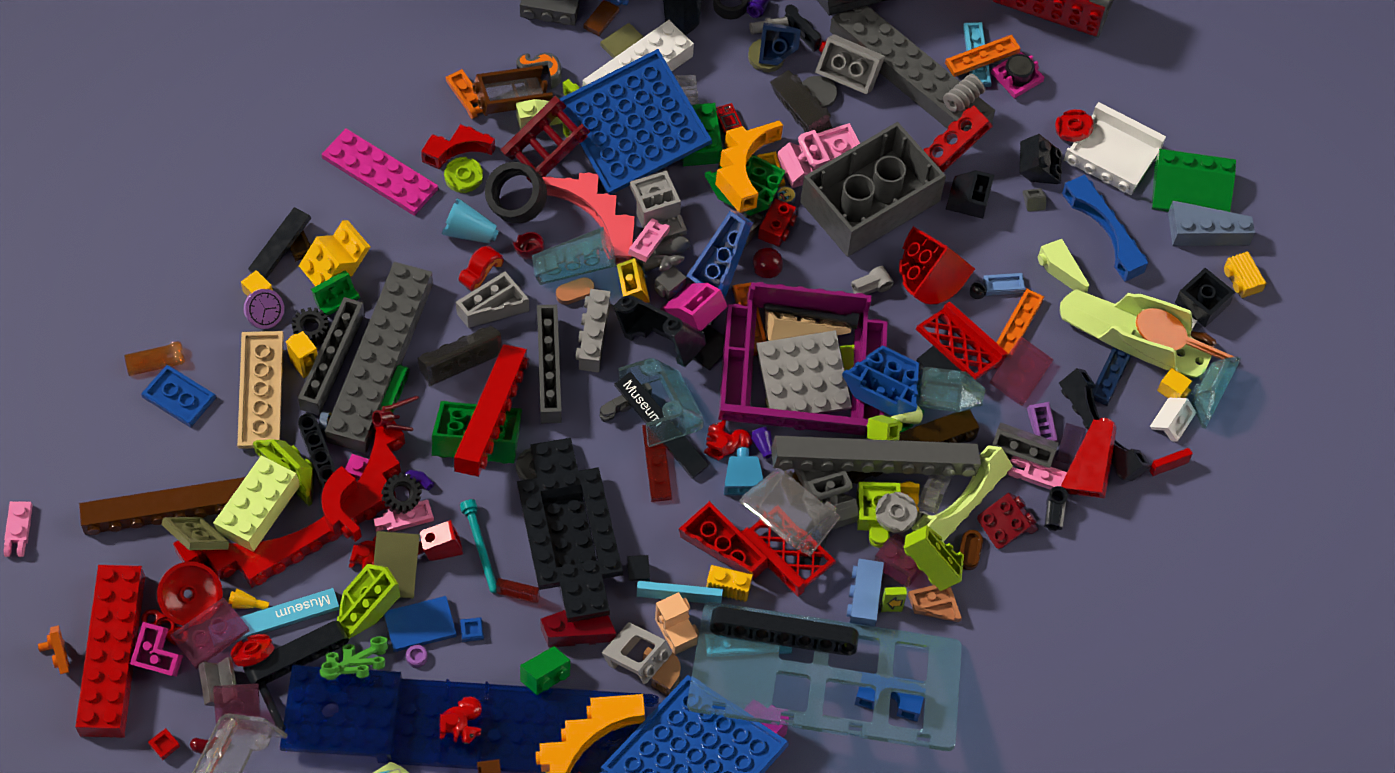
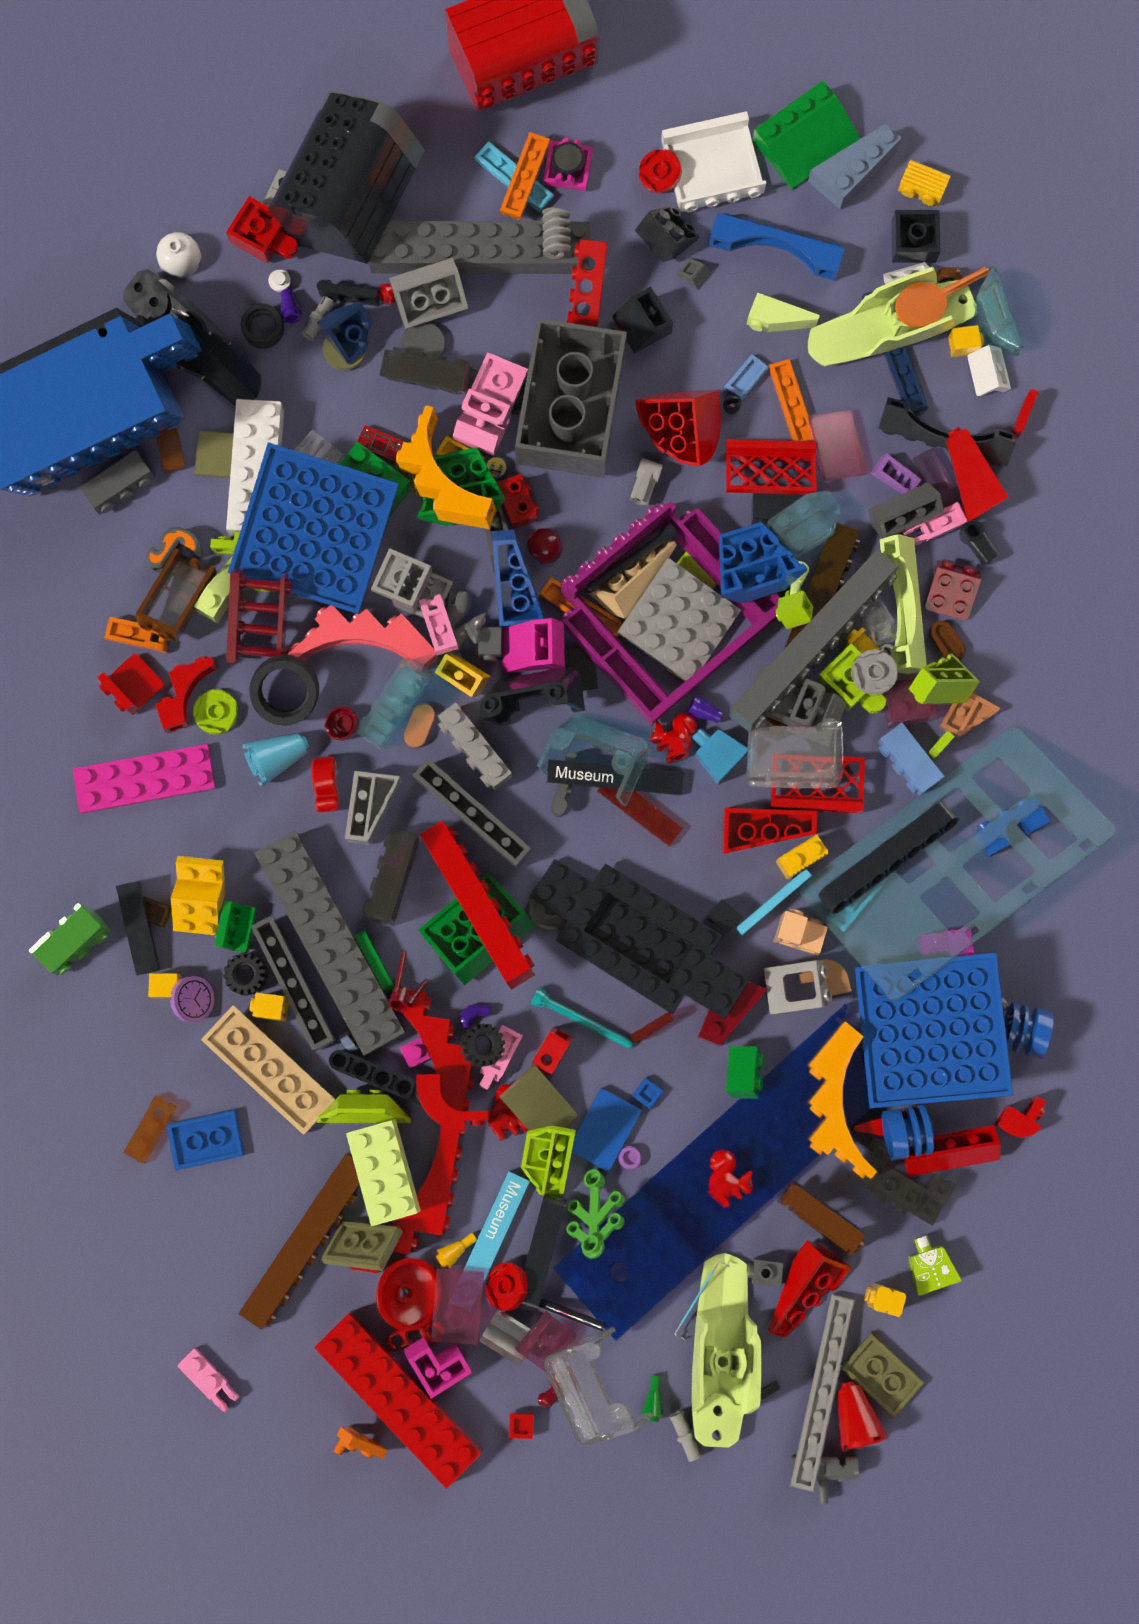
camera: 40 degrees left, 20 degrees up
none -> bright green wedge [29,903,111,975]
none -> red bracket [97,654,164,715]

